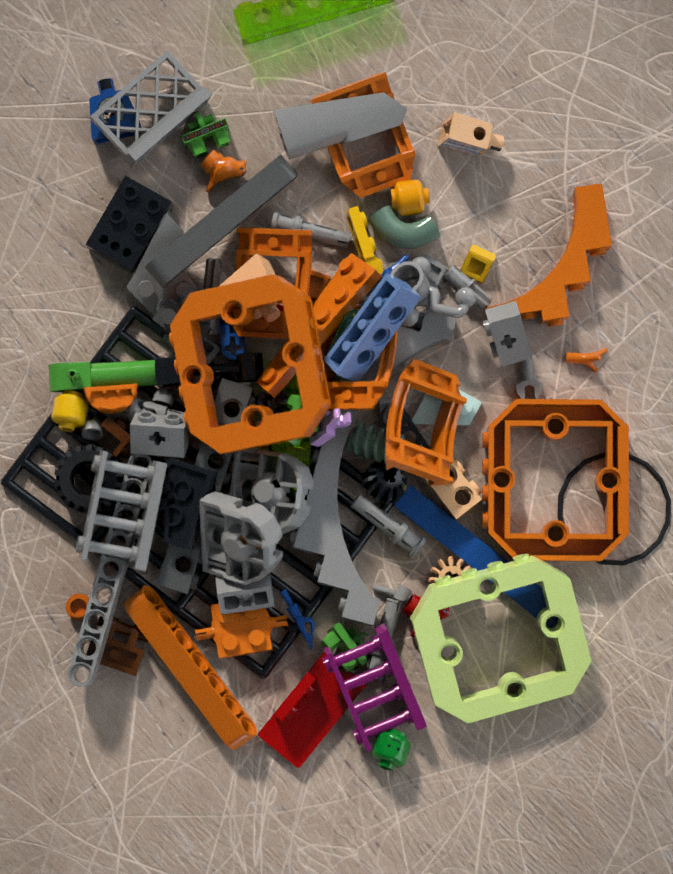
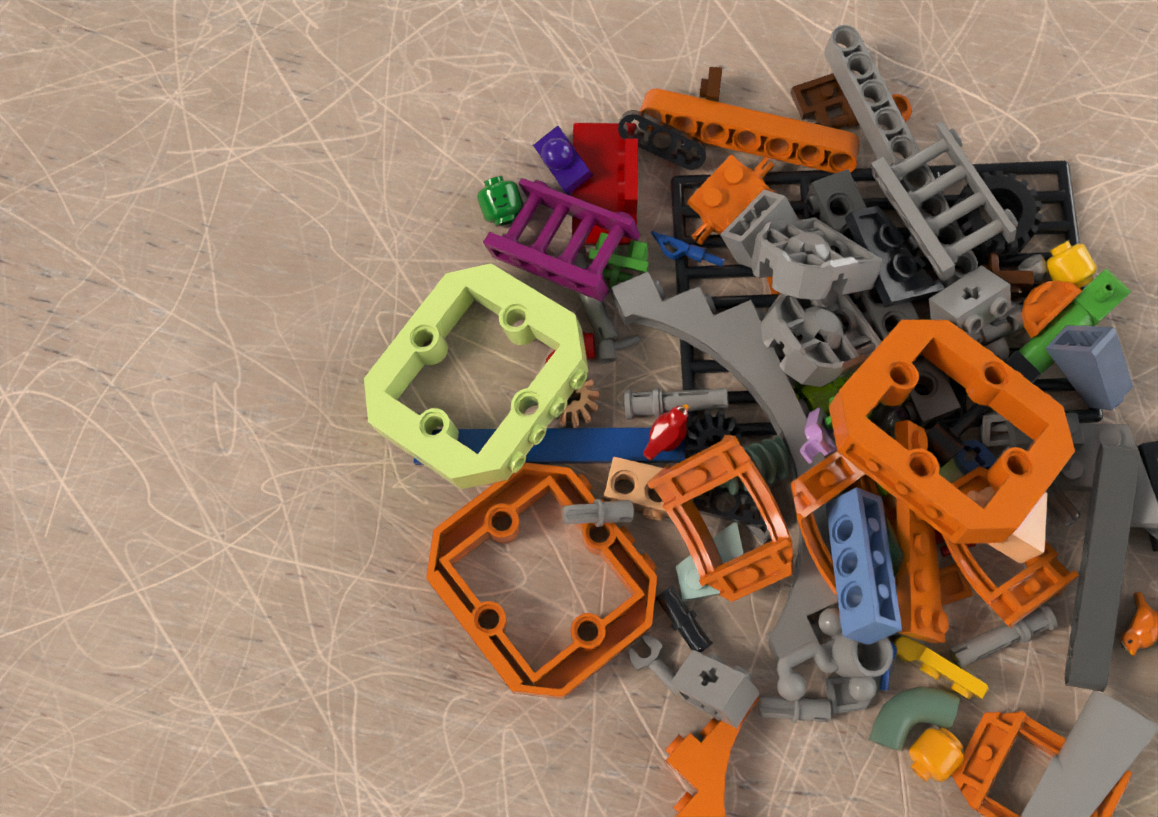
camera: 145 degrees right, 10 degrees down
yellow slope [460,244,496,284] -> none
black piece [557,452,671,566] -> none
orange bar [566,348,608,372] -> none
none -> dark purple tile [533,126,593,195]
none -> light grey axle [562,499,634,527]
none -> black beam [618,110,706,170]
none -> red animal [643,404,689,460]
none -> black pin [655,585,713,653]
none -> reddish brown plate [699,67,722,102]
none -> sand blue slope [1045,325,1133,410]

